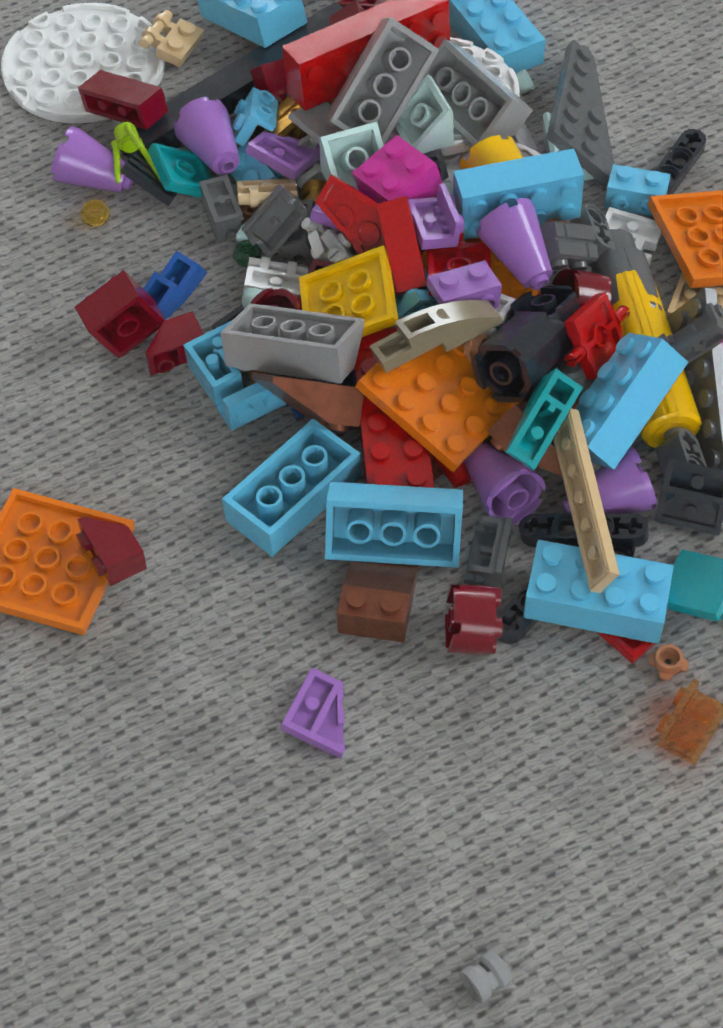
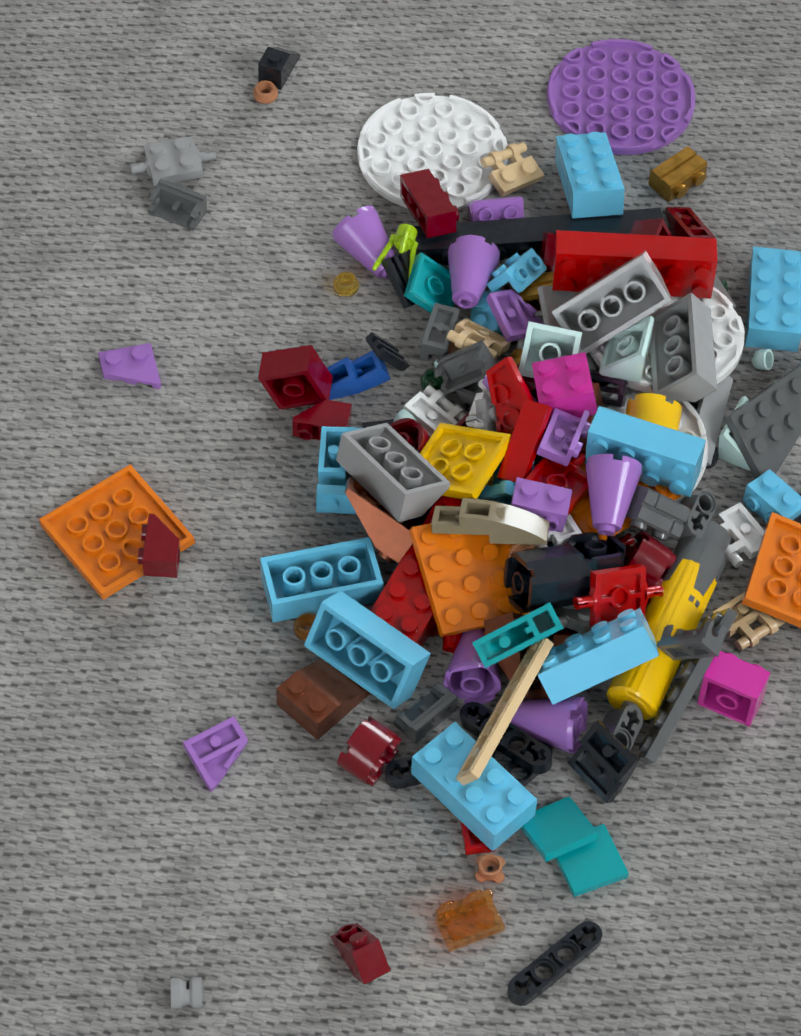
camera: 30 degrees right, 0 degrees up
none -> clear orange plate [293,613,316,641]
none -> dark red slope [330,923,391,985]
none -> black tile [365,332,410,371]
none -> medium lavender bracket [468,196,524,222]

